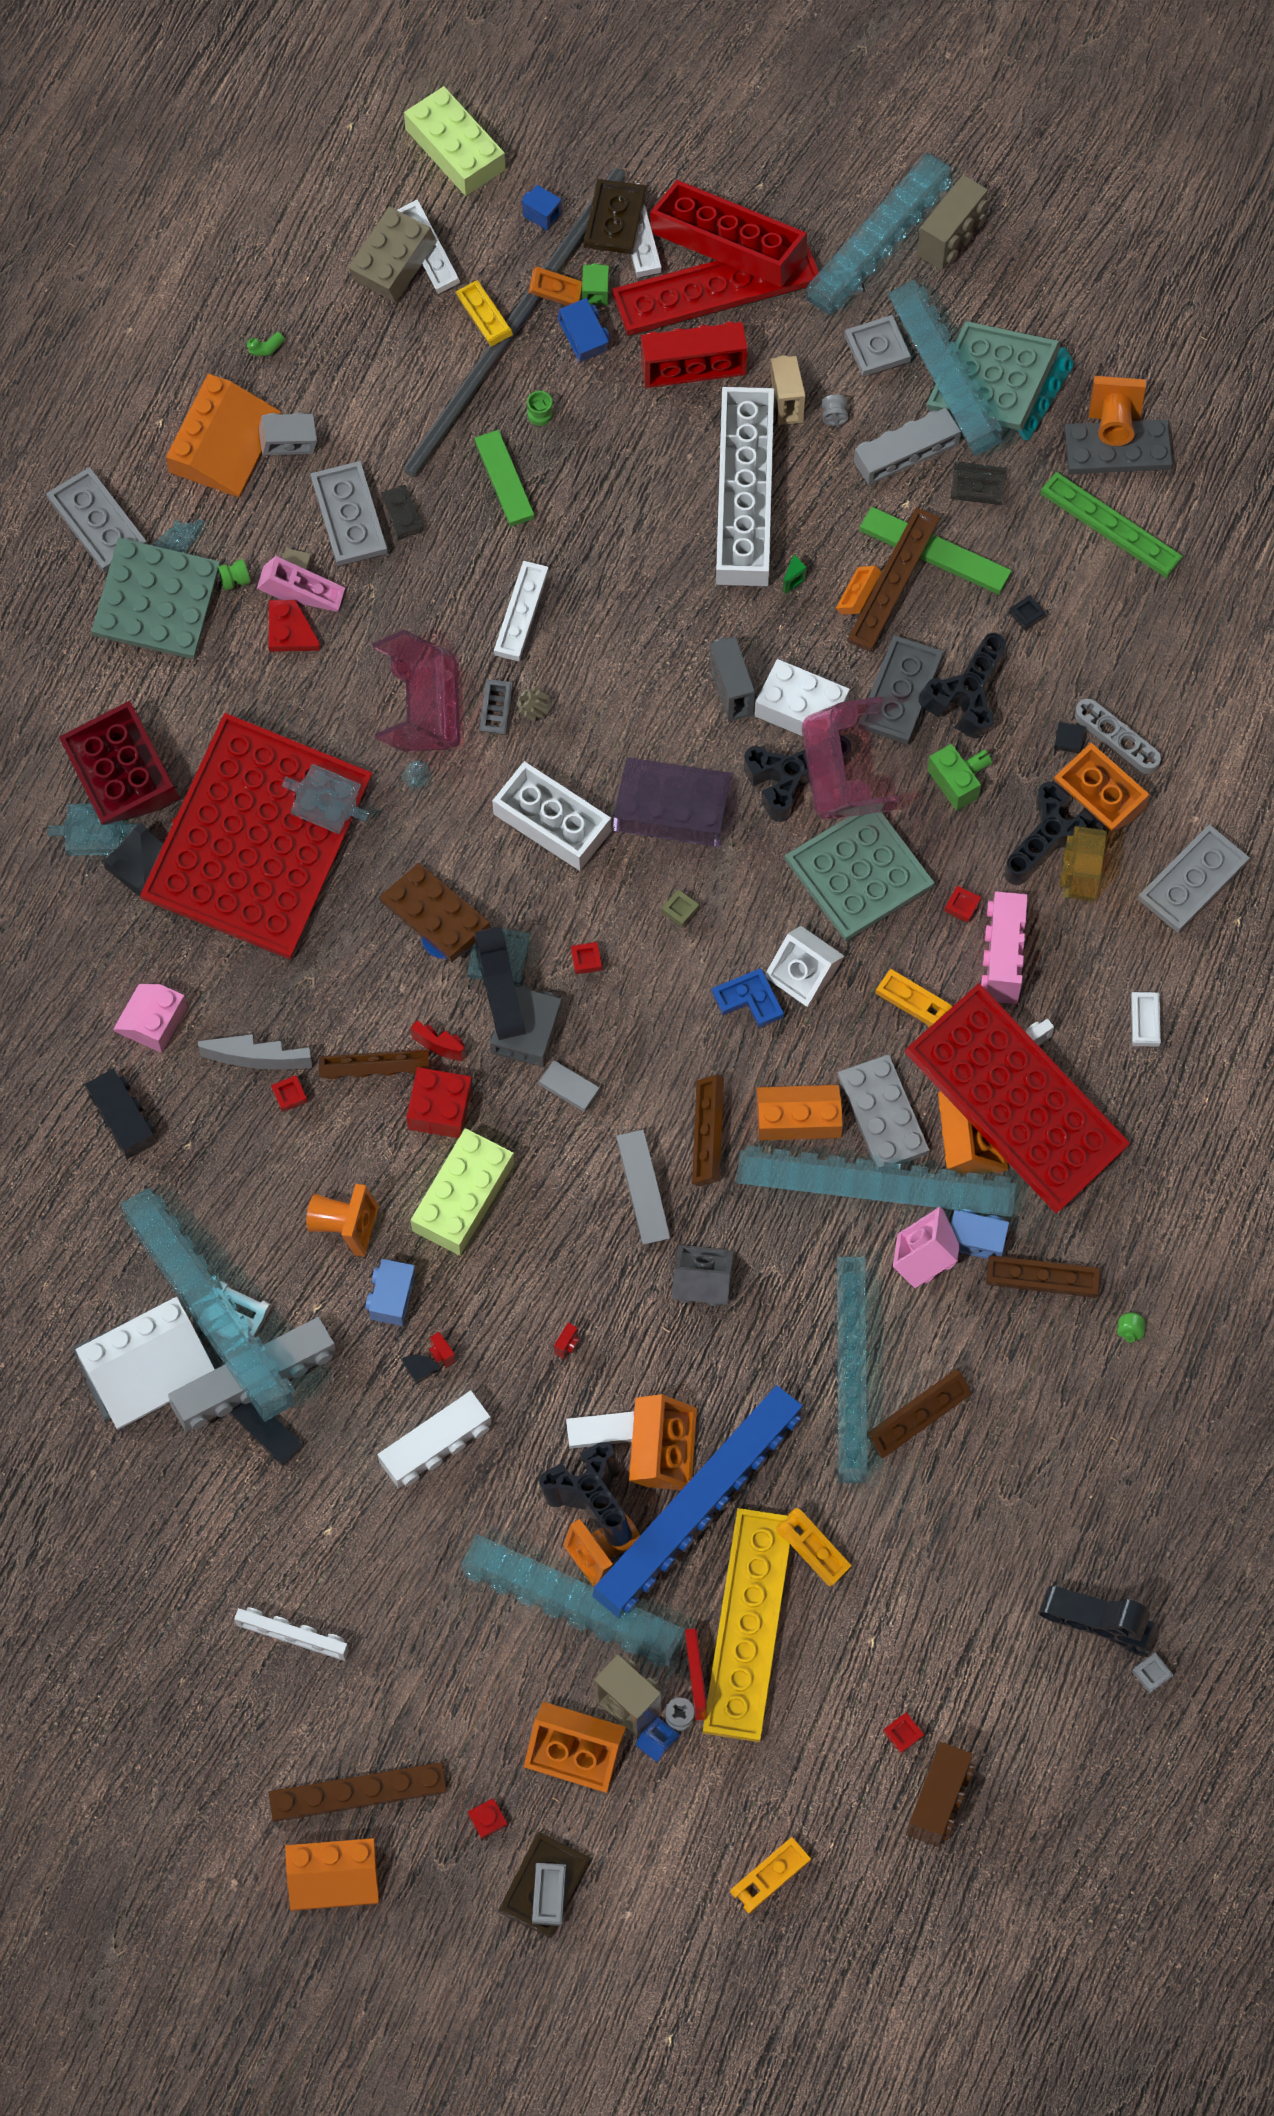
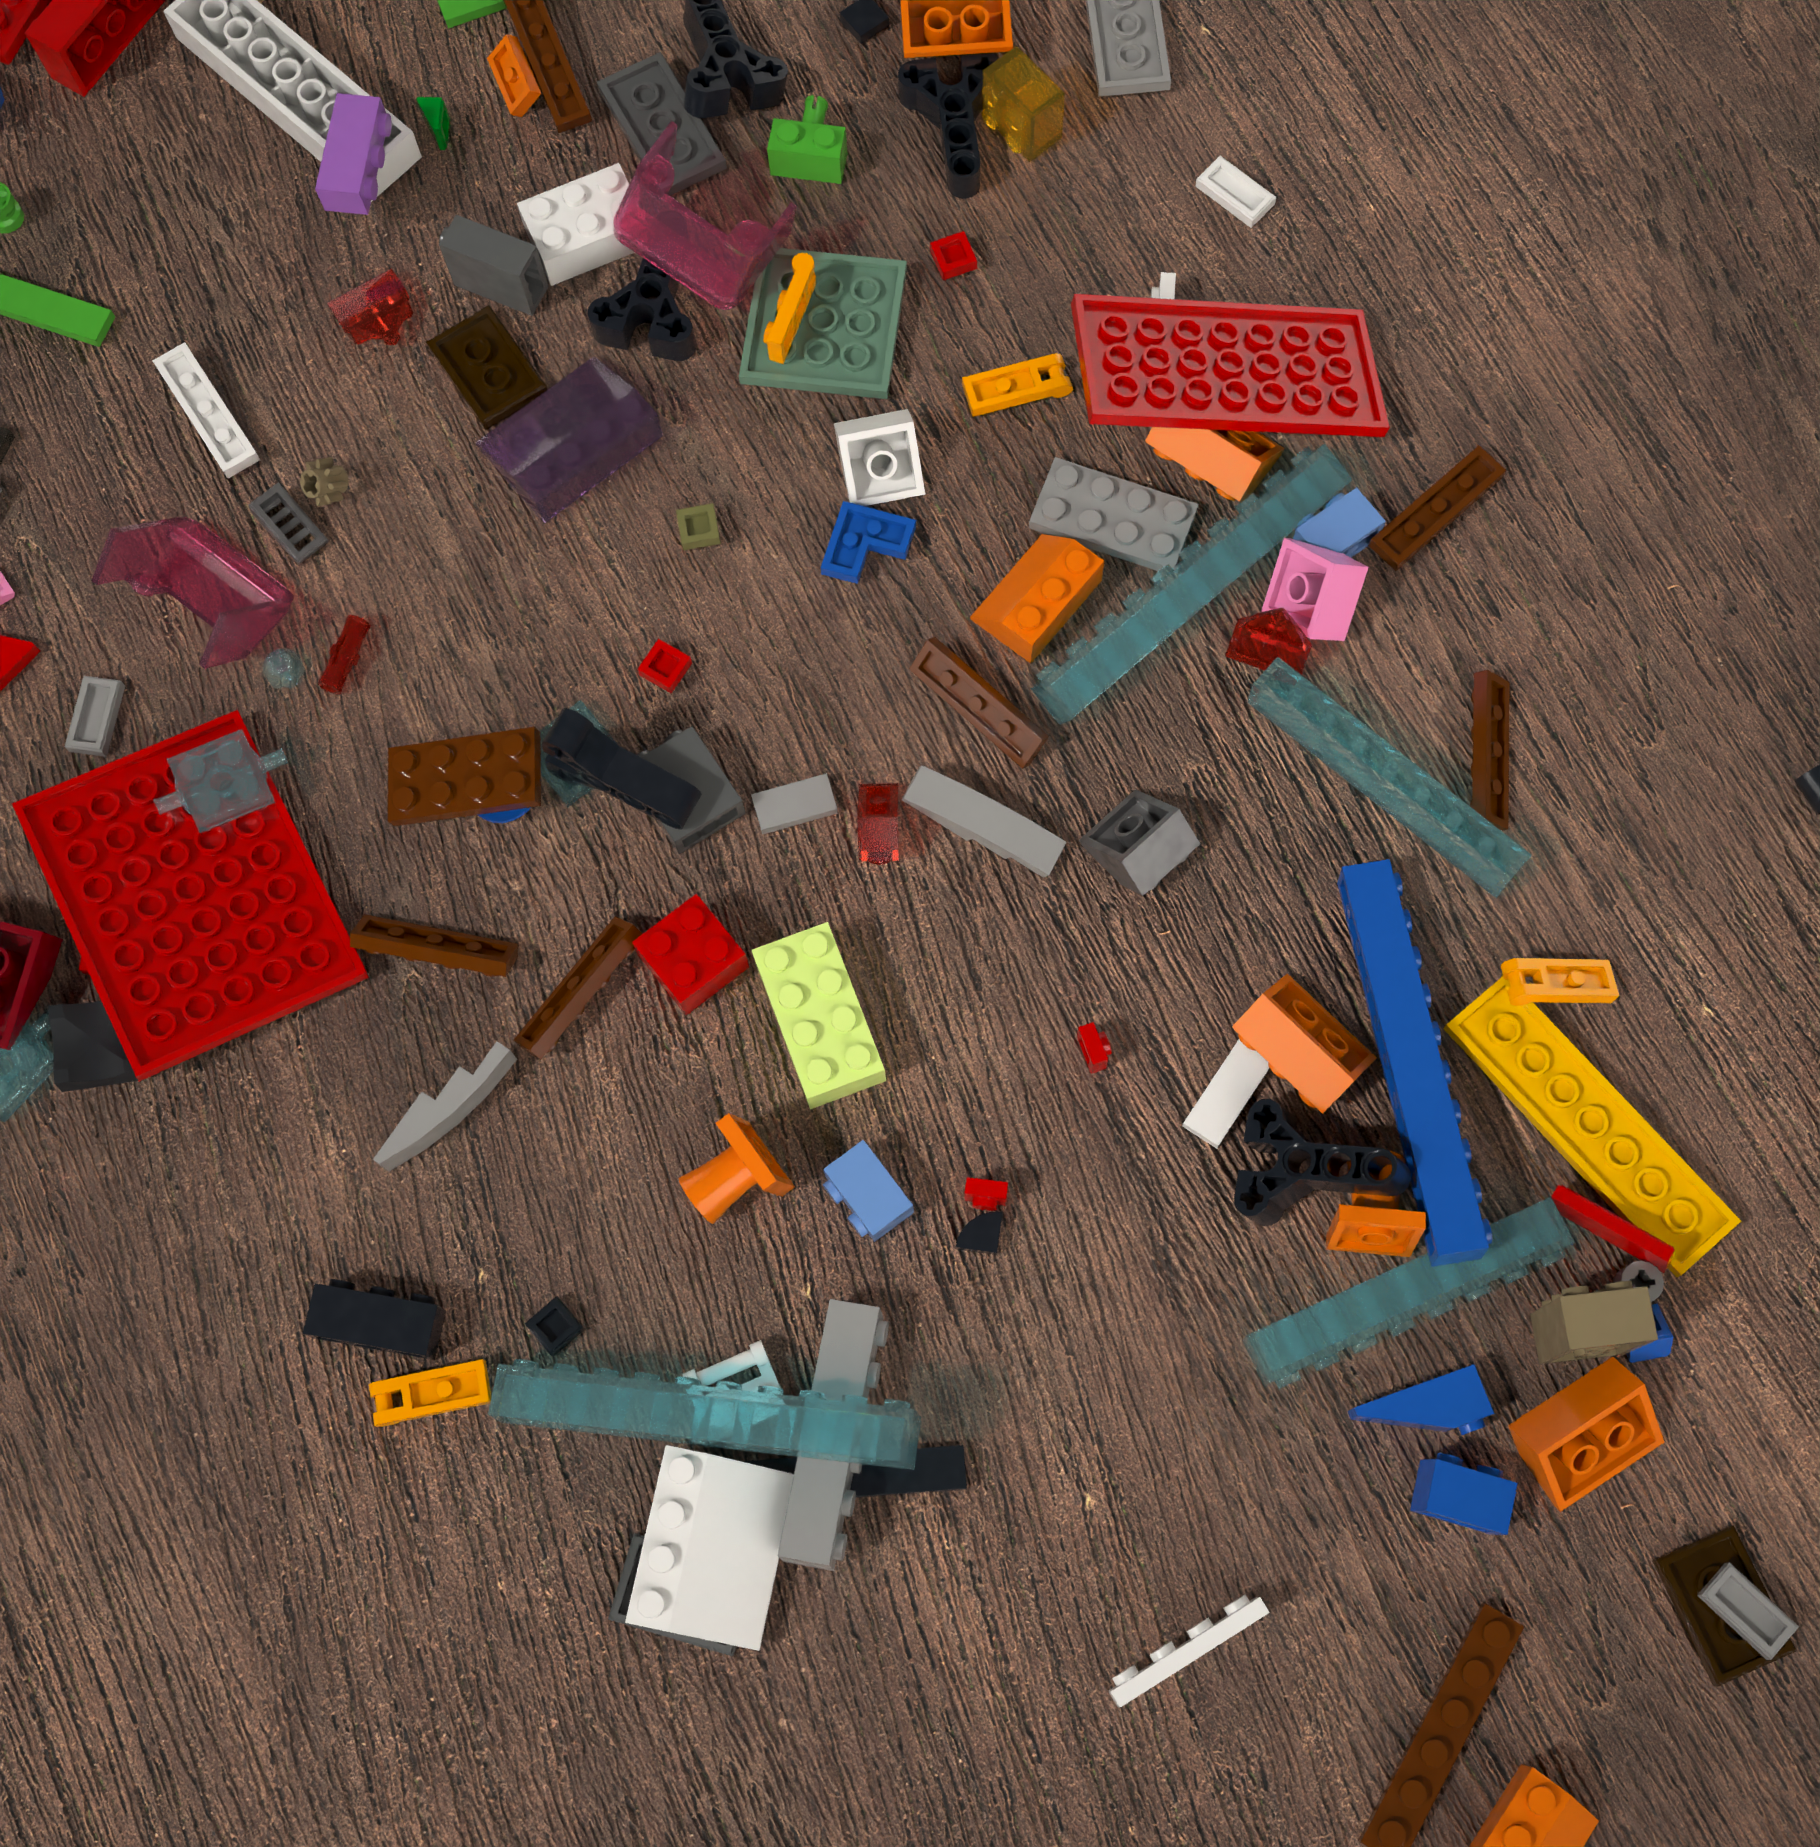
camera: 45 degrees left, 5 degrees up
bright pink slope [113,984,187,1053] -> none
red plate [271,1075,307,1112] -> none
white brick [377,1391,491,1489] -> none
red slope [410,1020,466,1061] -> none
red plate [468,1798,507,1840] -> none
white brick [492,761,611,871] -> none
bright pink wedge [981,891,1027,1004] -> none
bright green piece [1117,1313,1146,1343] -> none
none -> light grey tile [64,676,125,757]
none -> medium lavender brick [315,93,392,215]
none -> clear red pin [317,615,371,695]
none -> clear red slope [327,268,414,345]
none -> reddish brown plate [350,914,519,977]
none -> light orange plate [369,1359,492,1427]
none -> dark brown tile [426,305,549,430]
none -> black tile [524,1296,585,1357]
none -> light orange plate [763,253,816,364]
none -> clear red slope [857,783,899,865]
none -> clear red slope [1225,607,1312,683]
none -> blue slope [1347,1364,1495,1436]
none -> blue brick [1410,1453,1518,1535]

